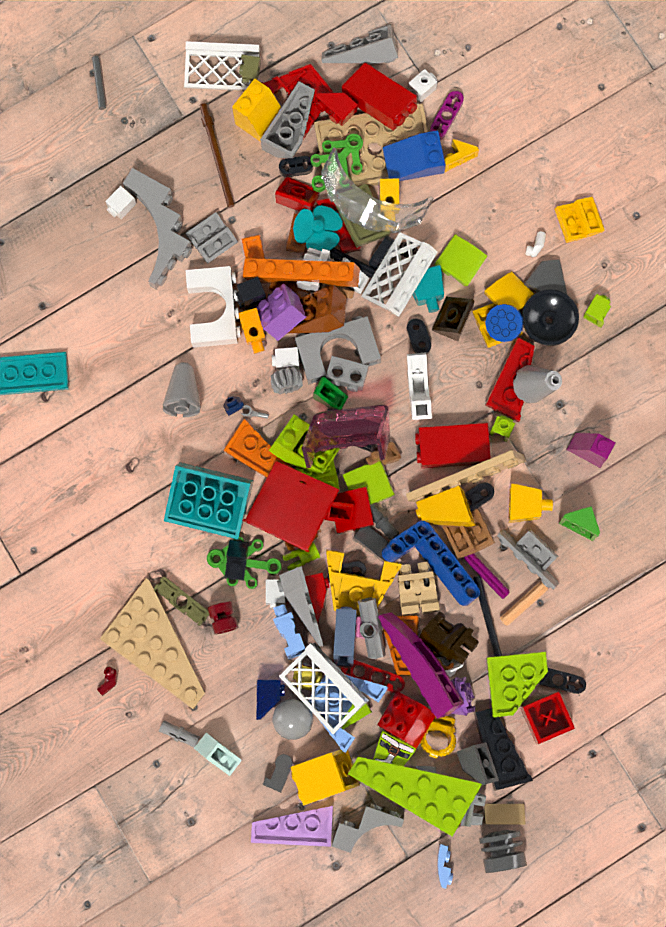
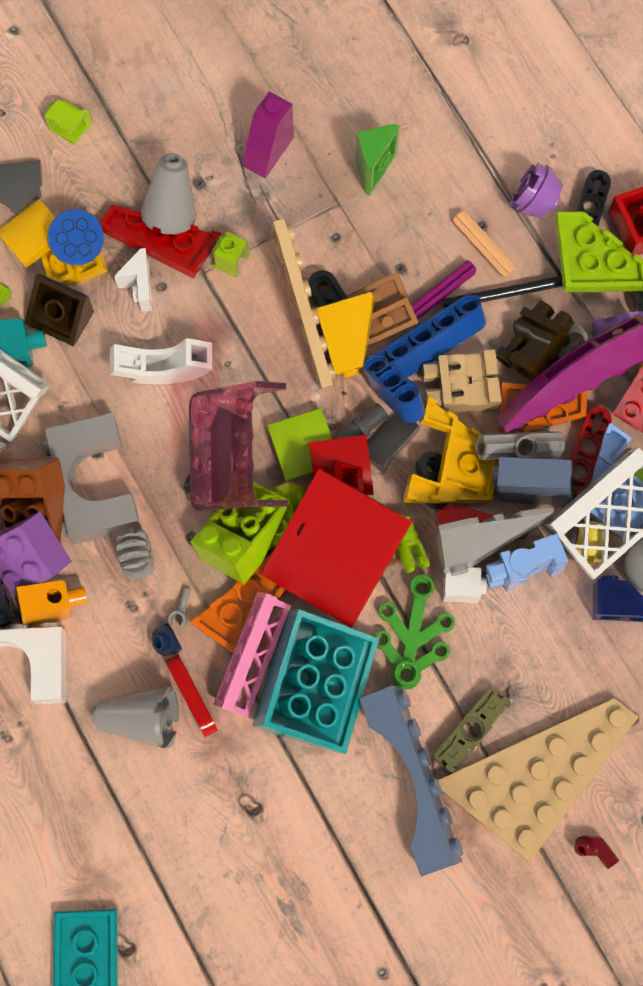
camera: 90 degrees left, 5 degrees down
dark red wheel [207,601,239,635] -> none
black slope [224,540,249,581] -> none
white brick [272,347,299,371] -> none
green slope [313,377,349,410] -> none
light grey brick [326,356,369,392] -> none
medium nougat plate [366,442,402,465] -> none
black plate [406,318,431,355] -> none
red brick [415,423,491,469] -> none
light grey bracket [497,529,559,590] -> none
yellow torso [508,484,553,523] -> none
black dish [522,289,579,346] -> none
none -> white slope [114,248,153,312]
none -> red beam [165,654,218,737]
none -> bright pink fence [213,592,291,717]
none -> sand blue arch [359,685,463,877]
none -> medium lavender cone [510,162,563,218]

